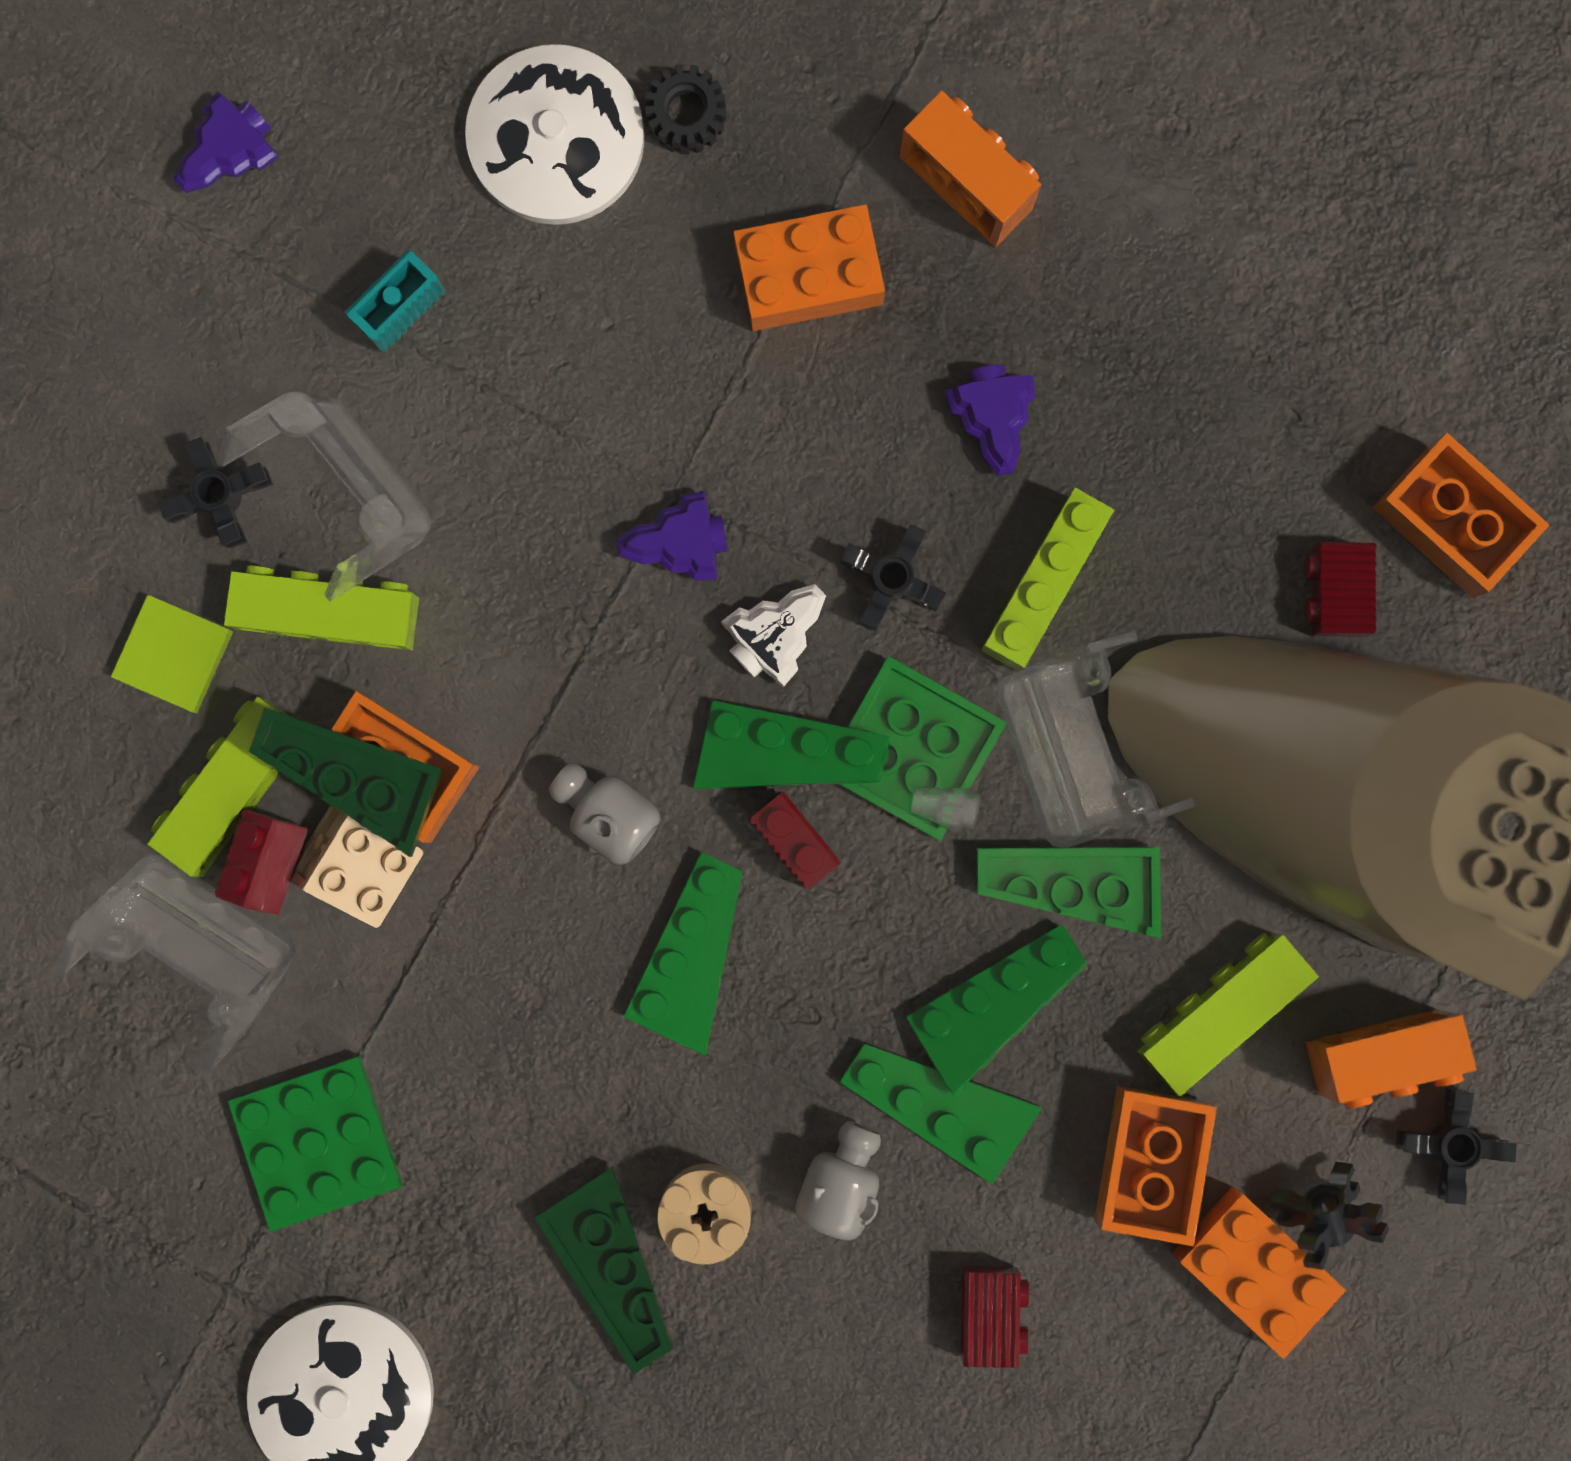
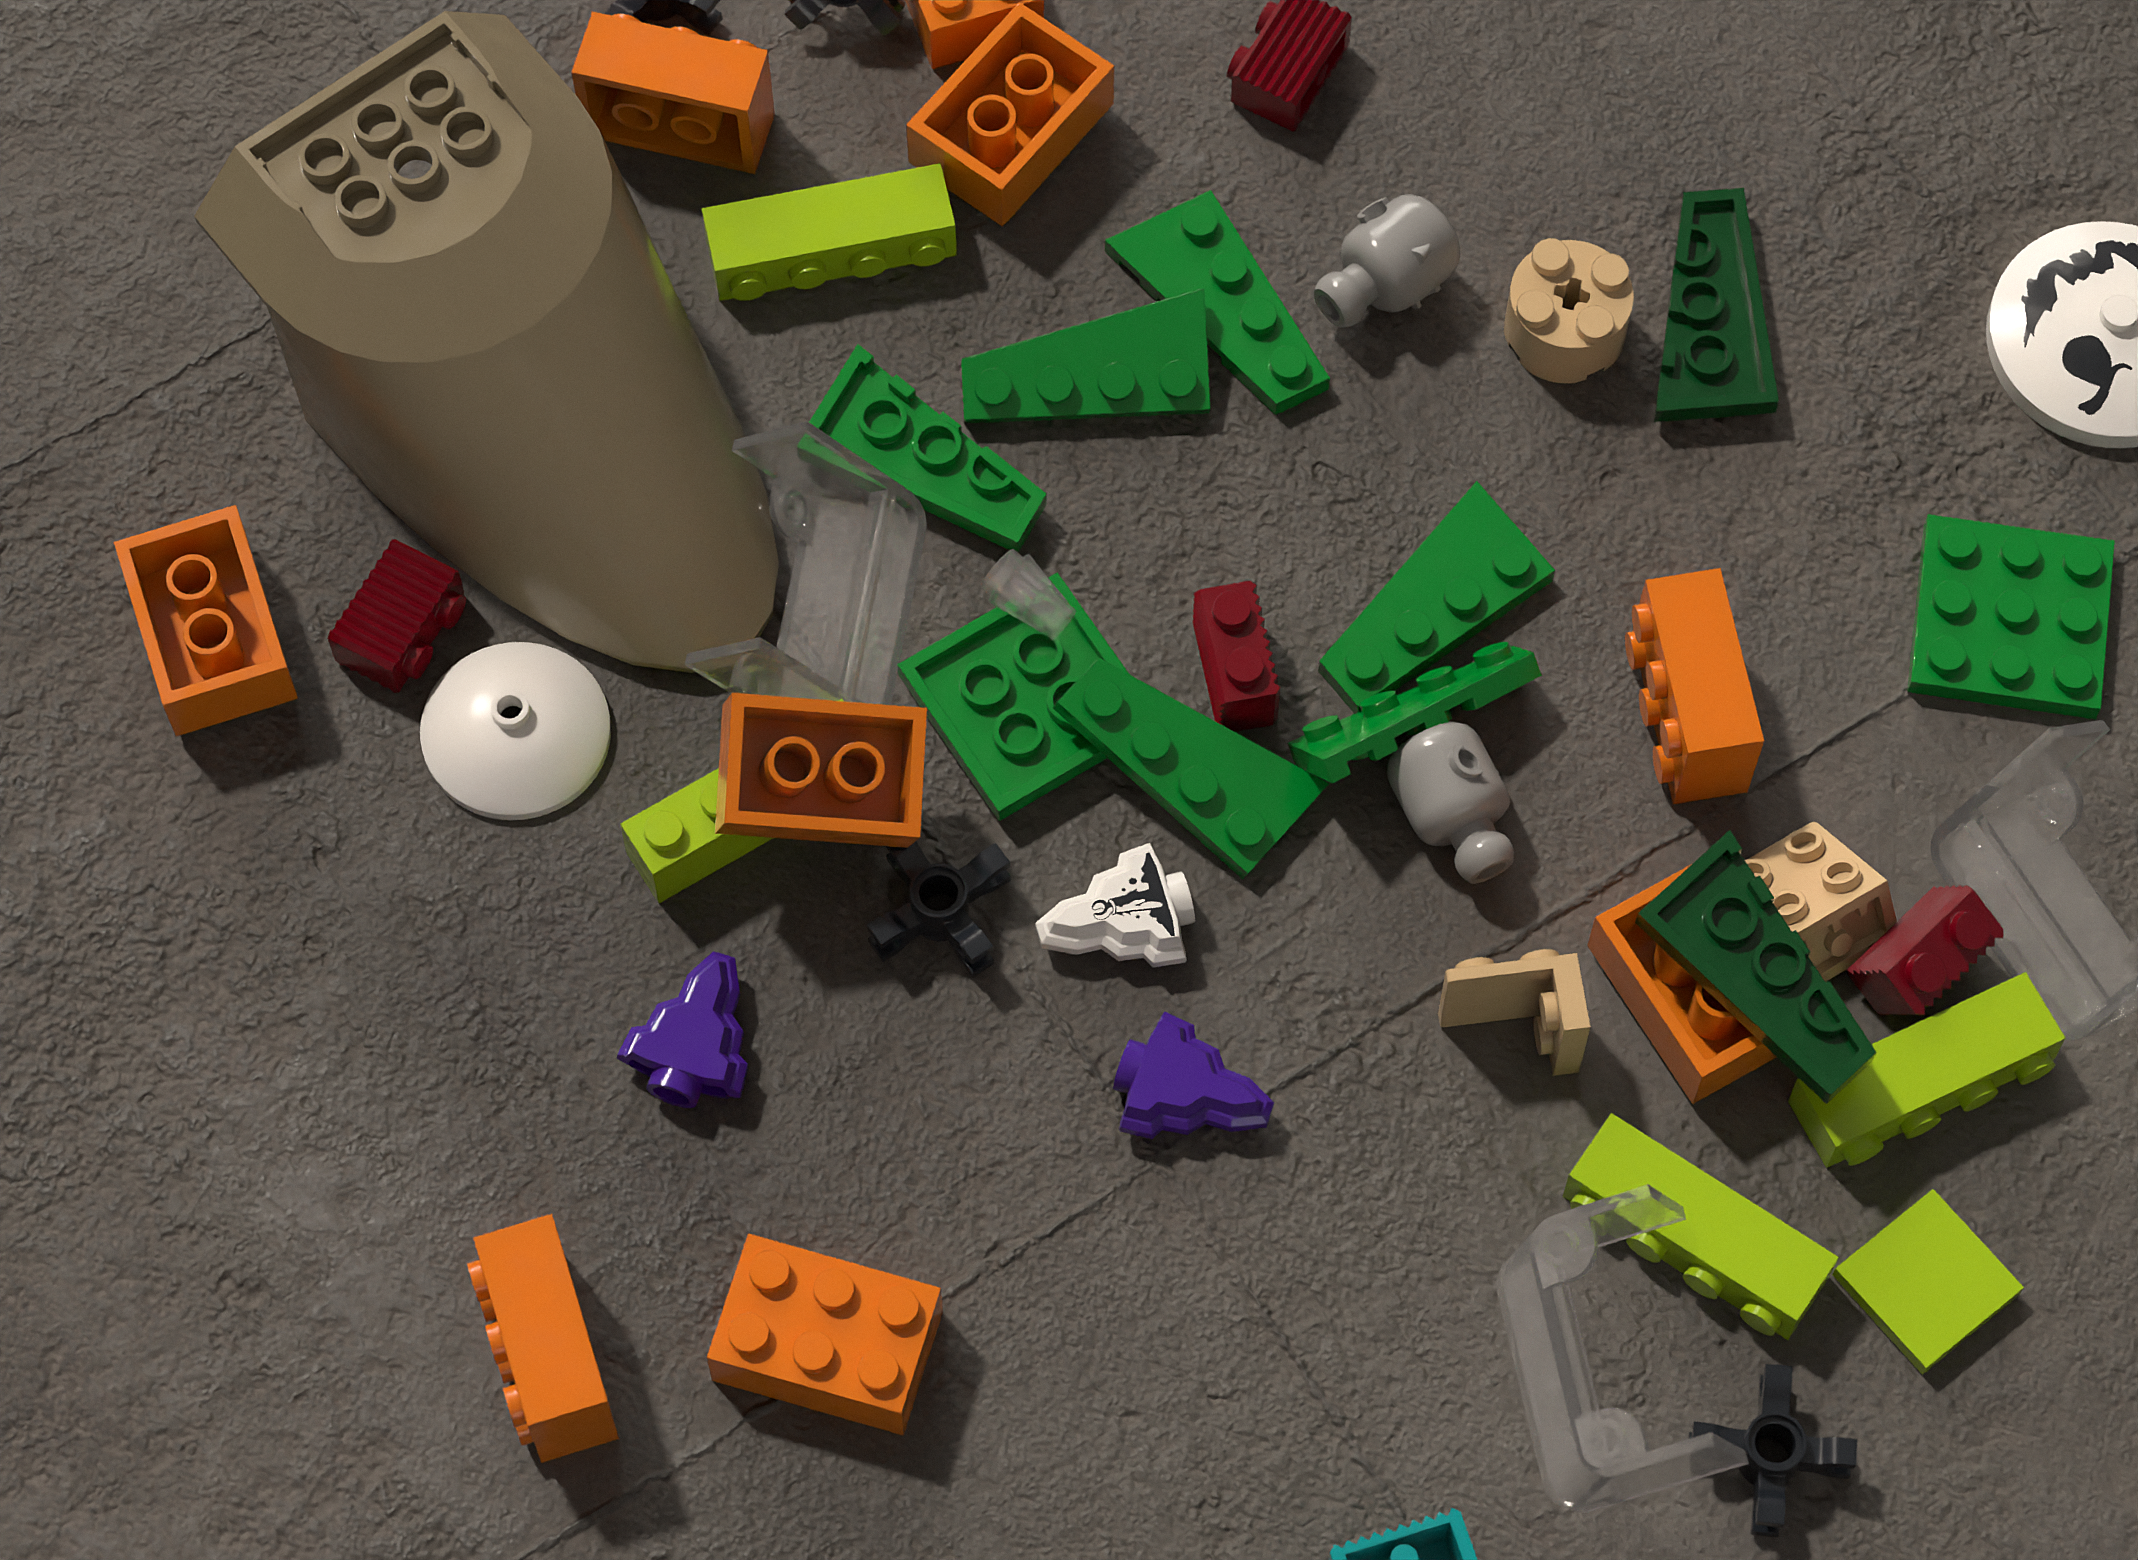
camera: 155 degrees left, 20 degrees down
none -> white dish [420,642,611,820]
none -> orange brick [715,693,927,848]
none -> green wing [1287,642,1542,784]
none -> tan bracket [1438,949,1590,1076]
none -> orange brick [1625,568,1764,804]

